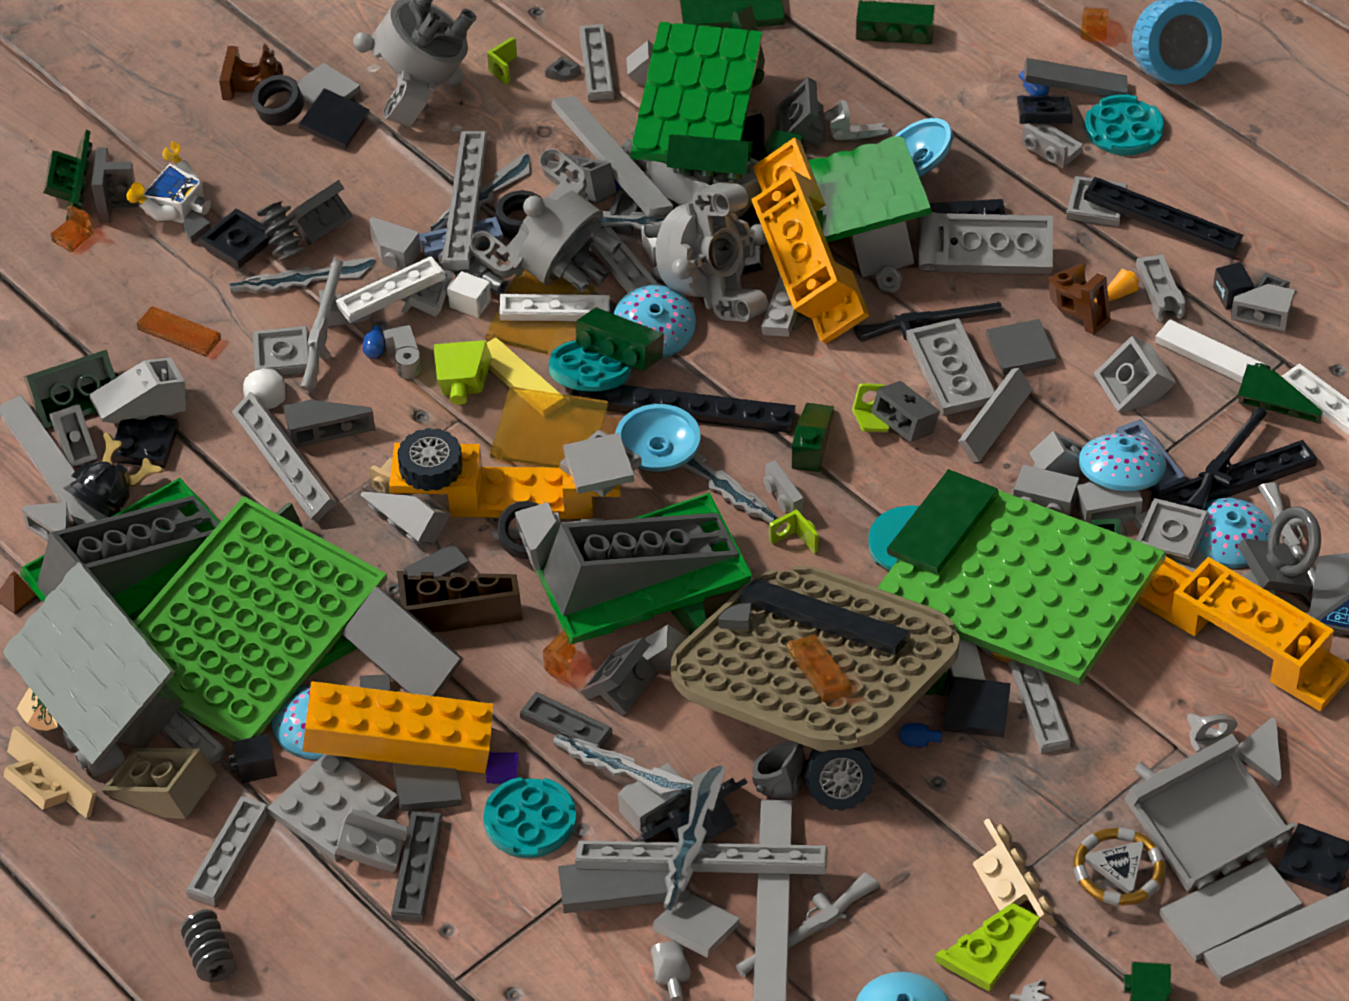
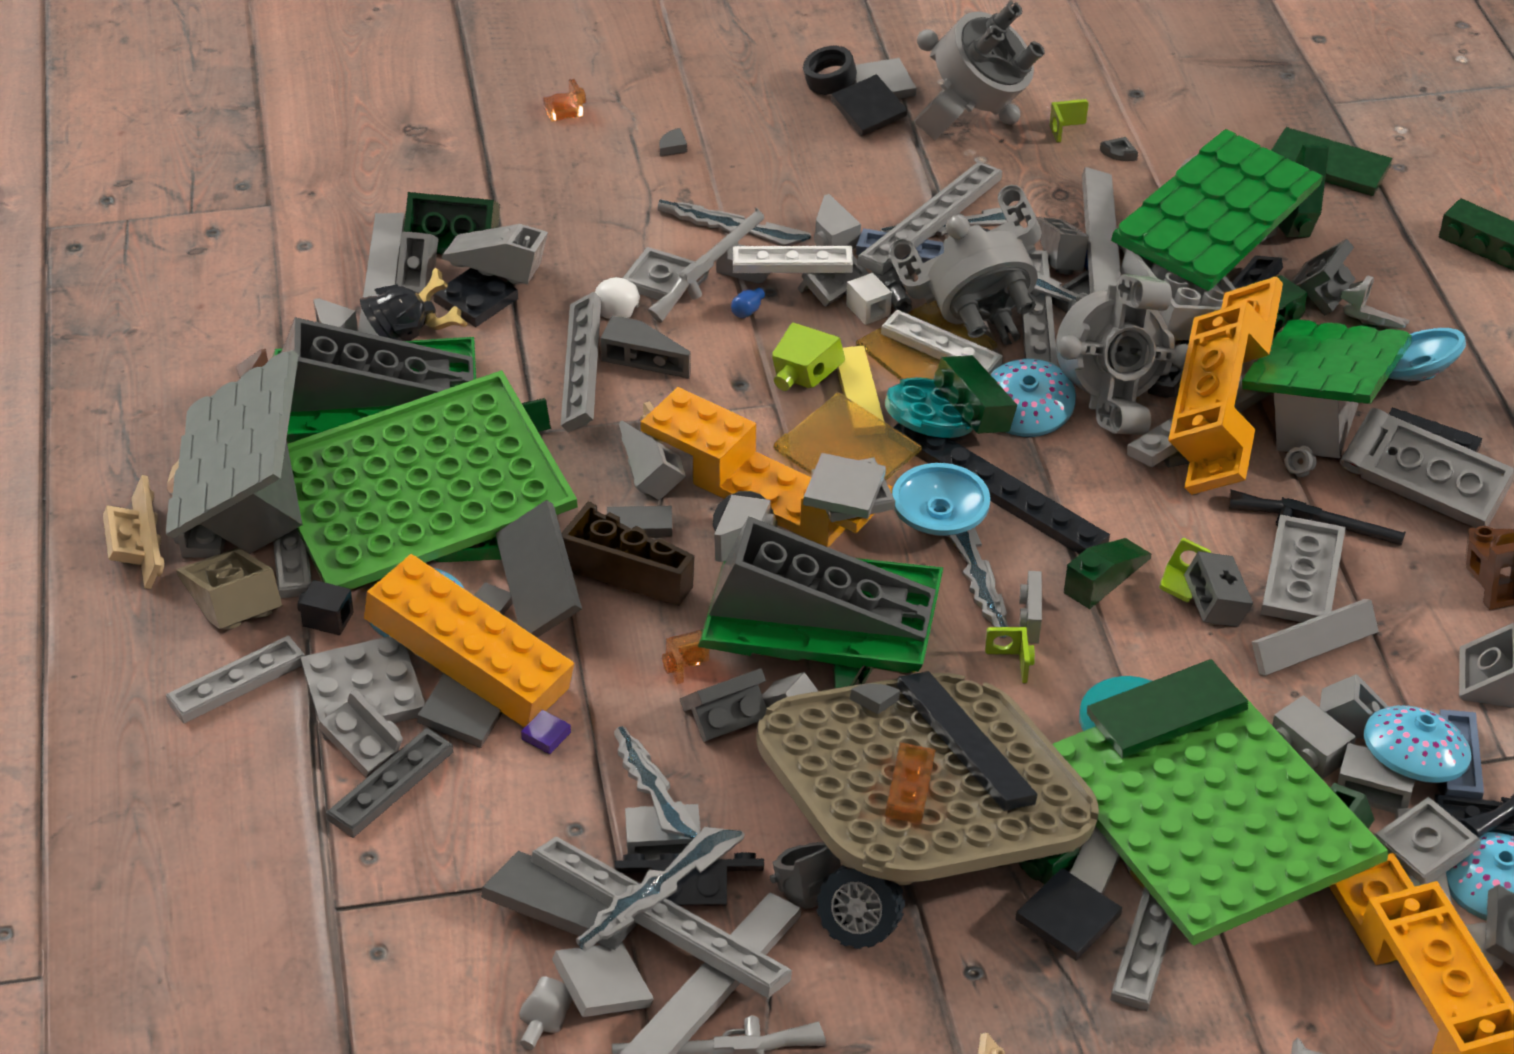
camera: 30 degrees right, 5 degrees down
dark green bracket [43,130,93,222] -> none
dark grey bracket [91,147,139,223] -> none
torso [126,141,211,223] -> none
clear orange tile [137,306,221,357] -> none
dark grey piece [180,909,237,982] -> none
black plate [199,208,274,269] -> none
reddish brown tile [219,44,284,100] -> none
dark grey piece [257,201,307,262] -> none
dark grey bracket [287,180,353,246] -> none
light grey leg [383,325,421,379] -> none
black wheel [397,428,463,491] -> none
teal tile [483,777,576,858] -> none
dark grey tile [520,692,613,749] -> none
light grey tile [579,24,614,101] -> none
dark green brick [666,134,753,179] -> none
blue cylinder [899,723,942,748] -> none
dark grey tile [986,319,1056,375] -> none

